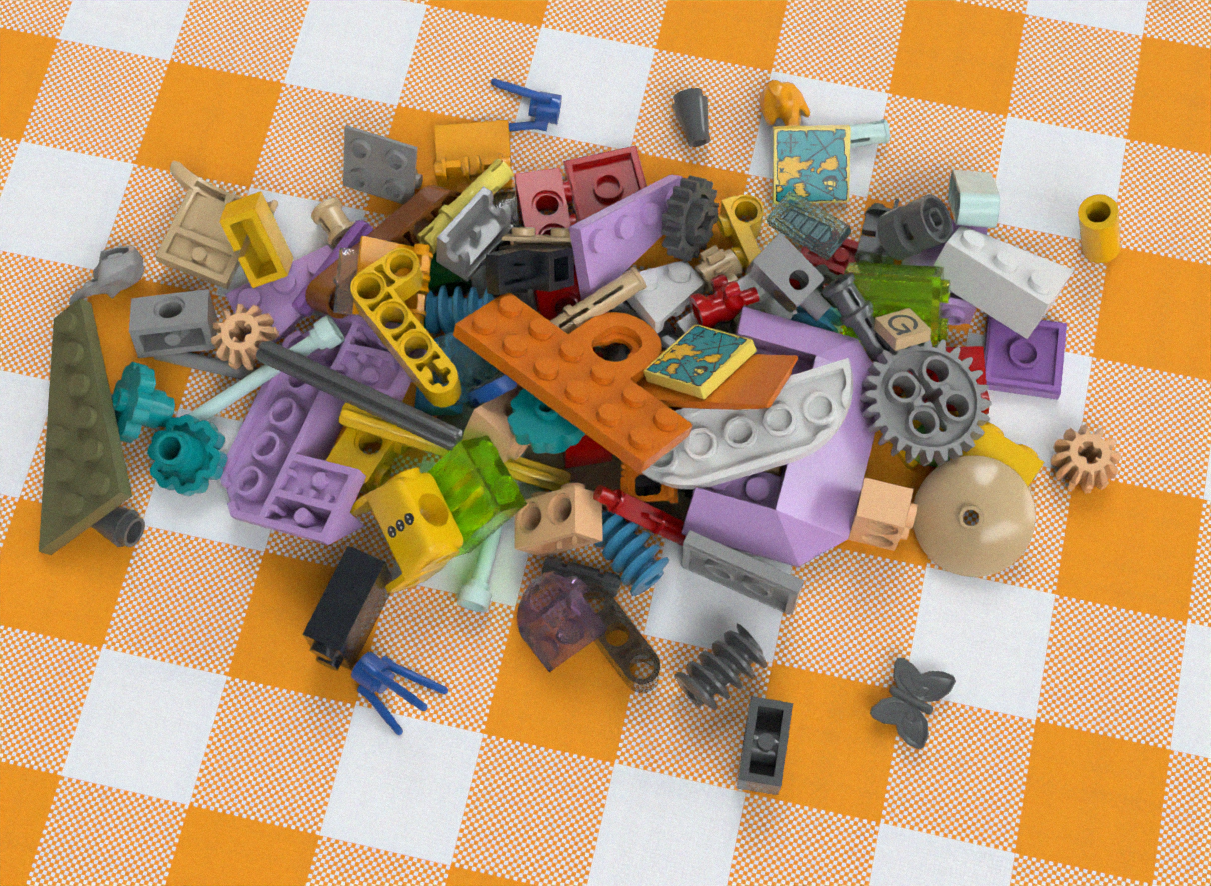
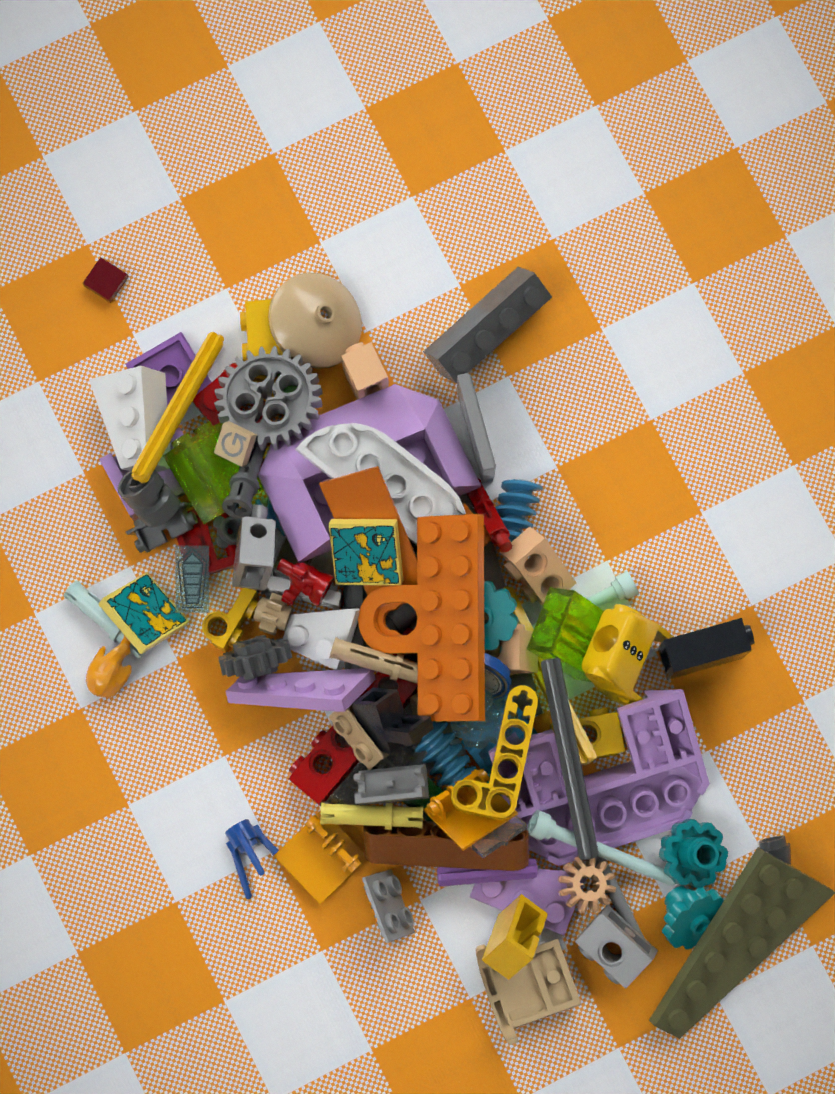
camera: 130 degrees left, 10 degrees up
light grey piece [69,245,144,305] -> none
tan bush [311,198,354,248] -> none
blue plant [351,651,448,735] -> none
slope [517,570,607,672] -> none
dark grey axle [542,556,621,598] -> none
plate [563,145,647,222] -> none
clear smoke beam [574,583,660,693] -> none
dark grey cone [672,88,711,147] -> none
dark grey piece [674,623,768,710] -> none
dark grey brick [736,696,793,795] -> none
dark grey piece [870,658,956,750] -> none
light aqua beam [948,169,1000,228] -> none
light nougat gear [1050,424,1121,494] -> none
yellow brick [1078,194,1121,263] -> none
none -> dark red tile [83,257,129,303]
none -> yellow axle [131,332,224,483]
none -> dark grey brick [423,266,552,383]

